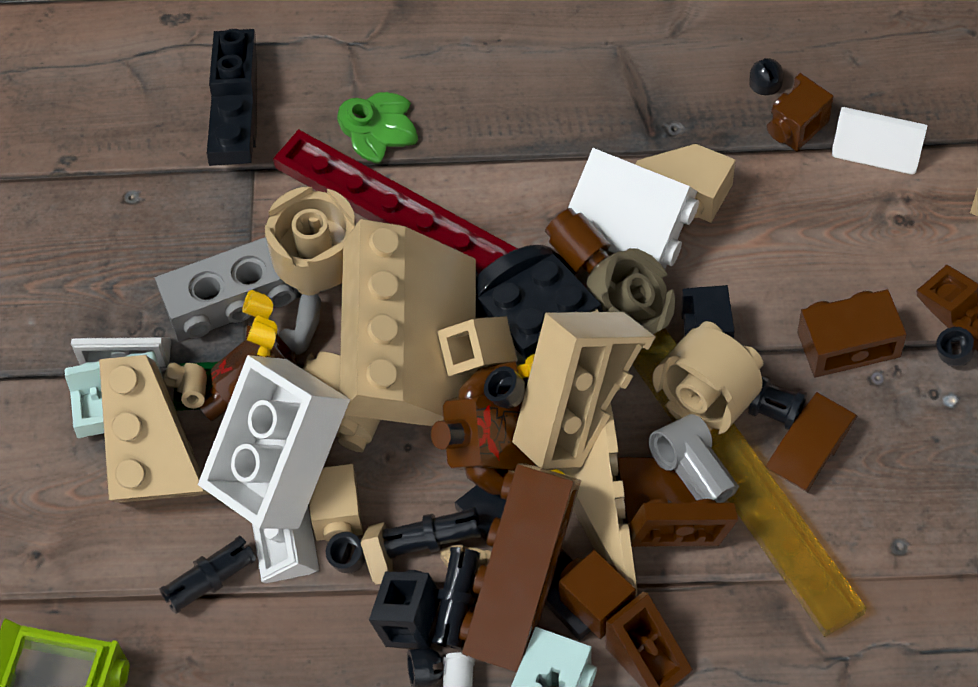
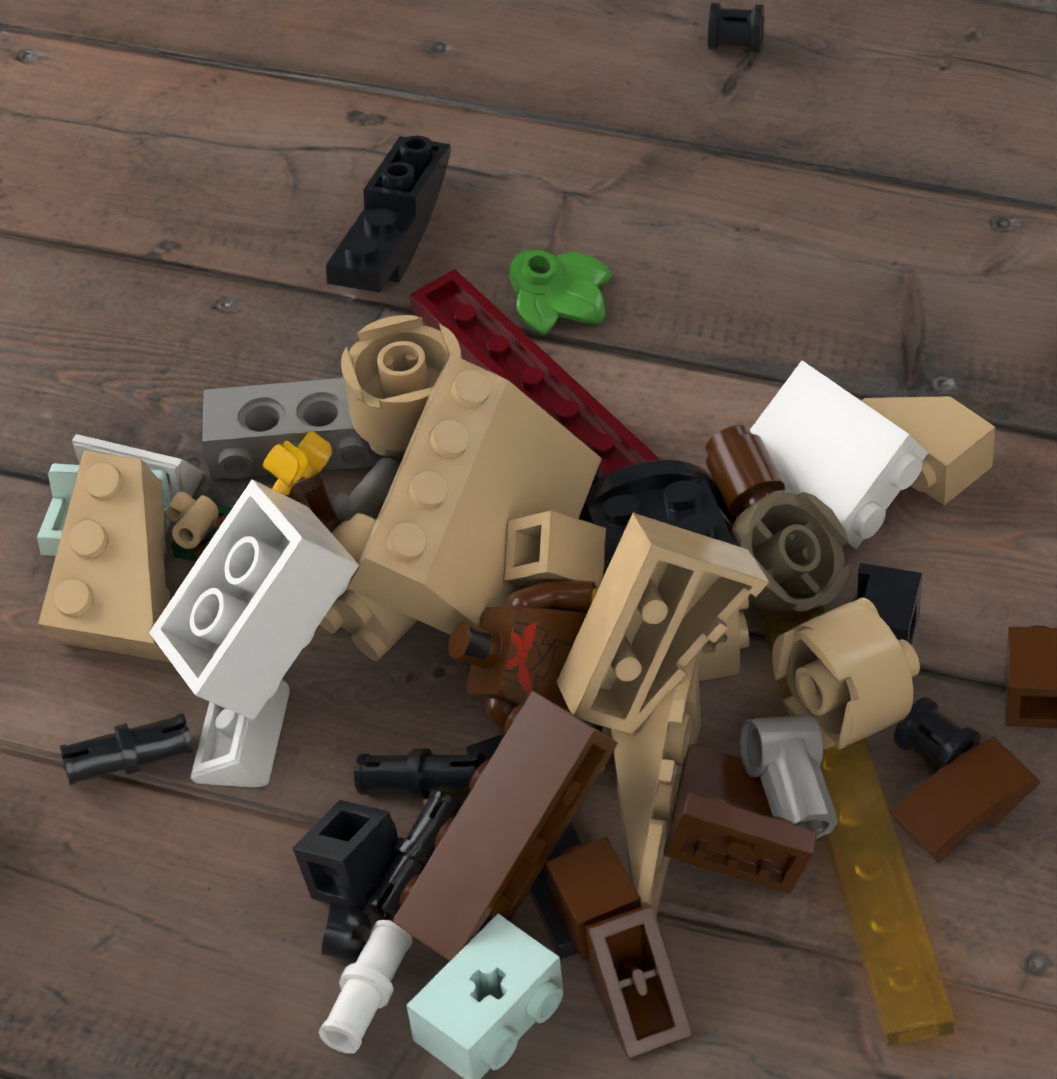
camera: 20 degrees right, 10 degrees down
tan brick [309,464,363,542] -> none
black hinge [326,532,366,573] -> none
tan tile [360,522,393,585] -> none
black hinge [484,366,526,409] -> none

